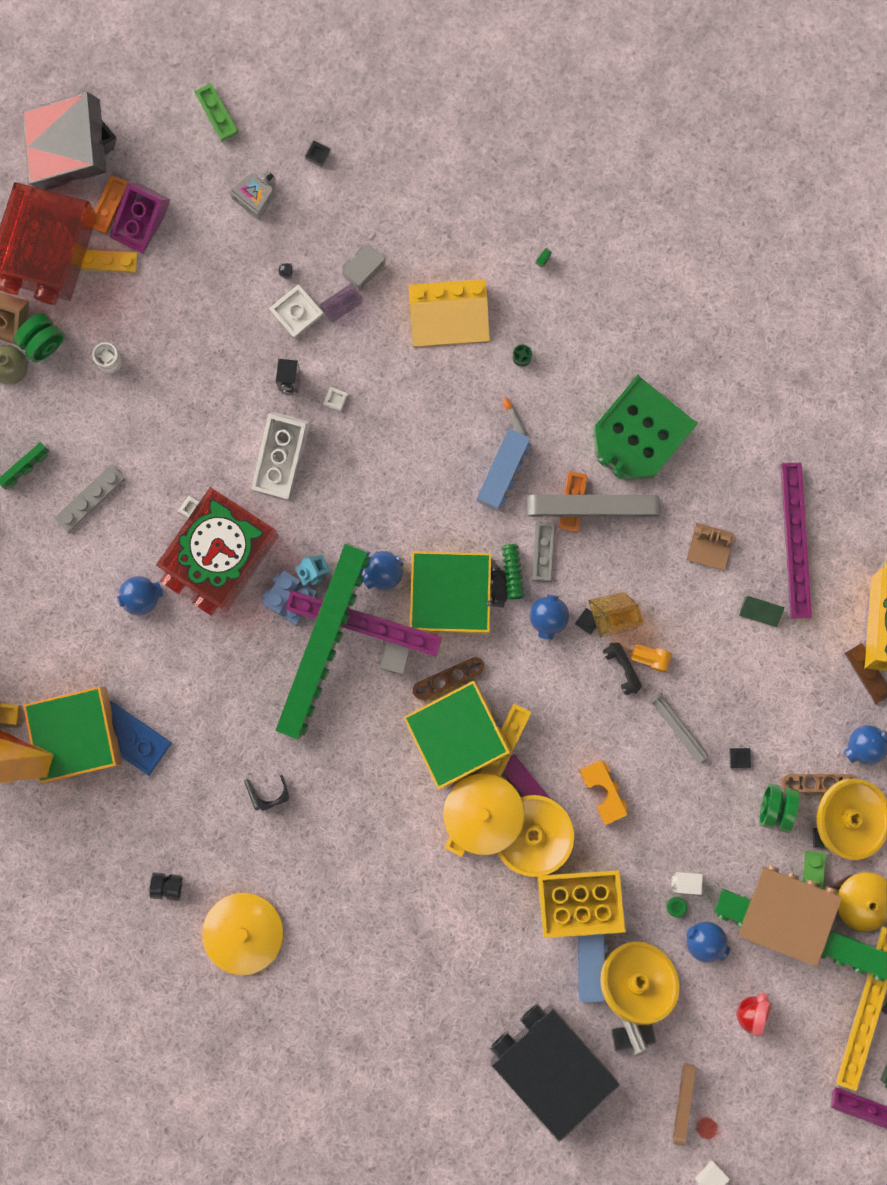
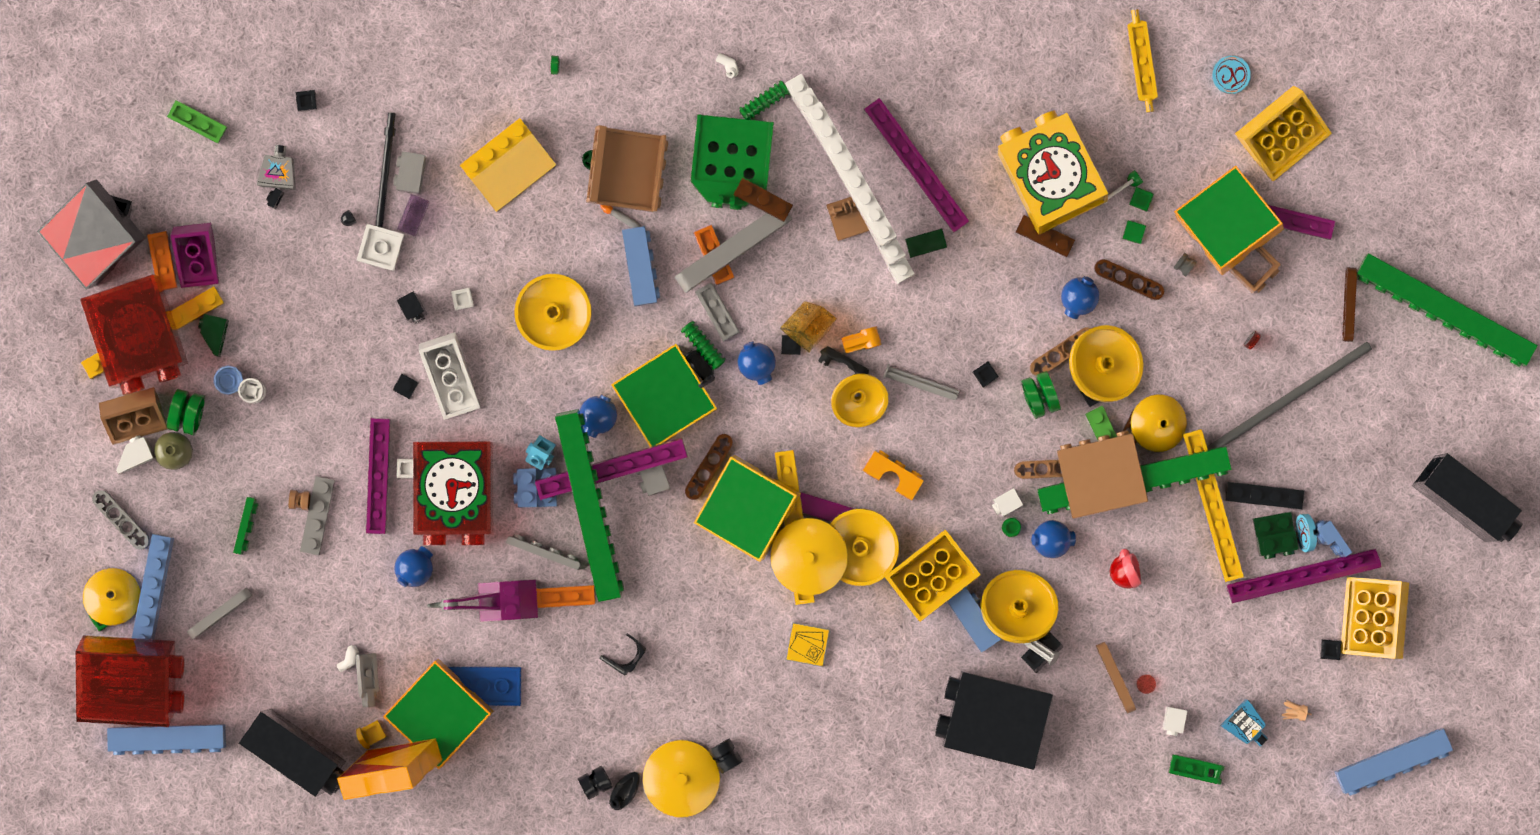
camera: 25 degrees left, 5 degrees up
none -> dark green slope [198,314,229,357]
none -> light blue hair [213,365,243,395]
none -> black plate [266,188,284,210]
none -> medium nougat wheel [288,490,311,510]
none -> white arm [337,645,359,672]
none -> light grey hinge [356,653,379,707]
none -> magenta plate [366,418,390,534]
none -> black bar [375,112,396,227]
none -> black plate [393,374,419,399]
none -> magenta slope [427,580,538,622]
none -> light grey plate [506,534,581,570]
none -> yellow dish [514,274,592,351]
none -> orange plate [536,585,595,608]
none -> medium nougat panel [586,125,668,212]
none -> black arm [609,772,640,810]
none -> black wheel [708,738,743,774]
none -> white arm [716,53,739,78]
none -> reddish brown plate [733,178,793,222]
none -> green piece [739,80,790,120]
none -> white arch [785,74,915,285]
none -> yellow tile [785,622,830,667]
none -> yellow dish [831,374,888,427]
none -> medium nougat beam [1014,460,1063,479]

